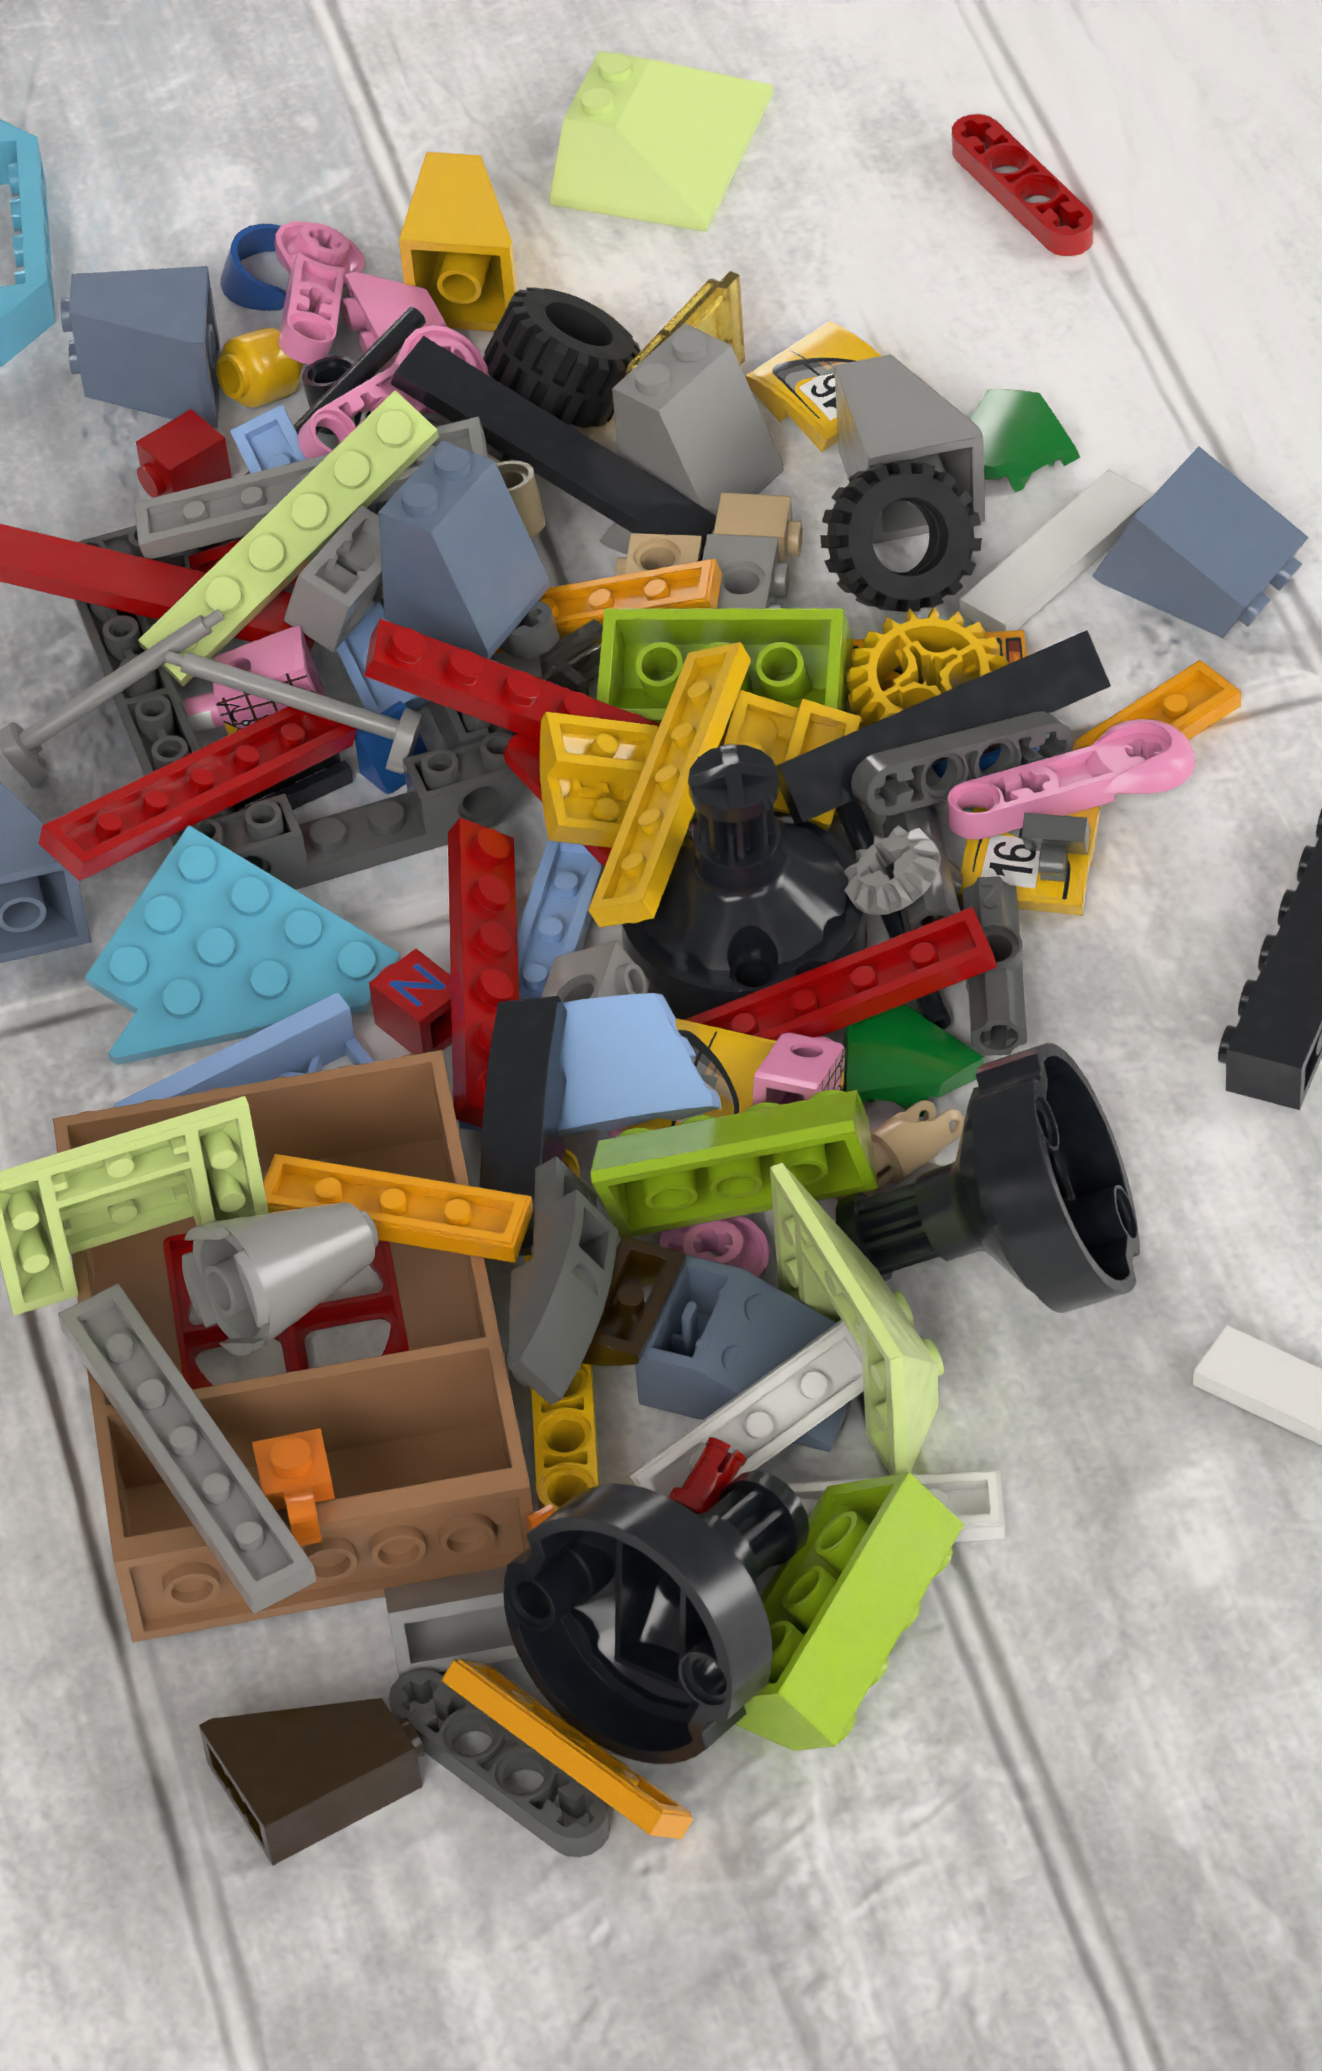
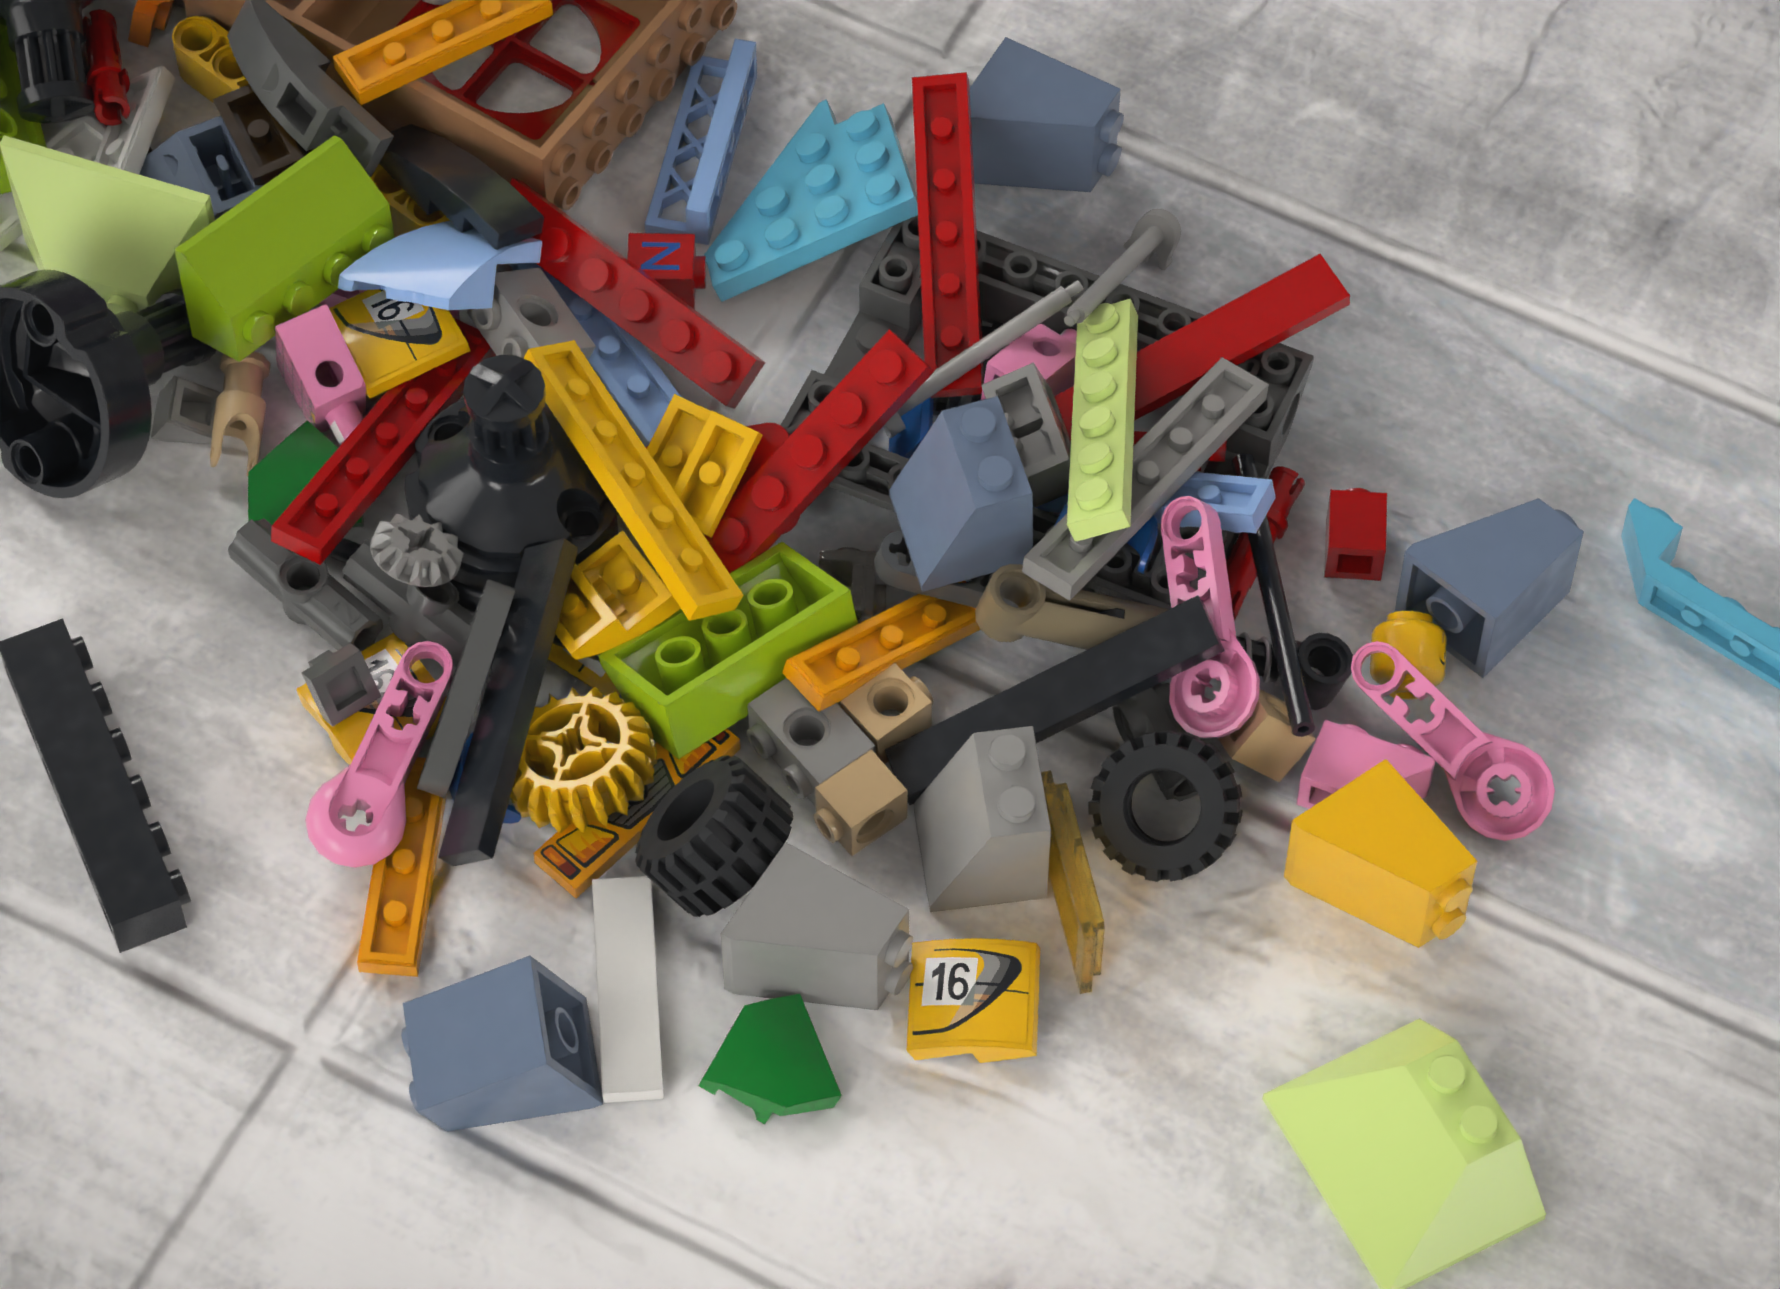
camera: 130 degrees right, 10 degrees up
blue helmet [220,224,286,311] -> none

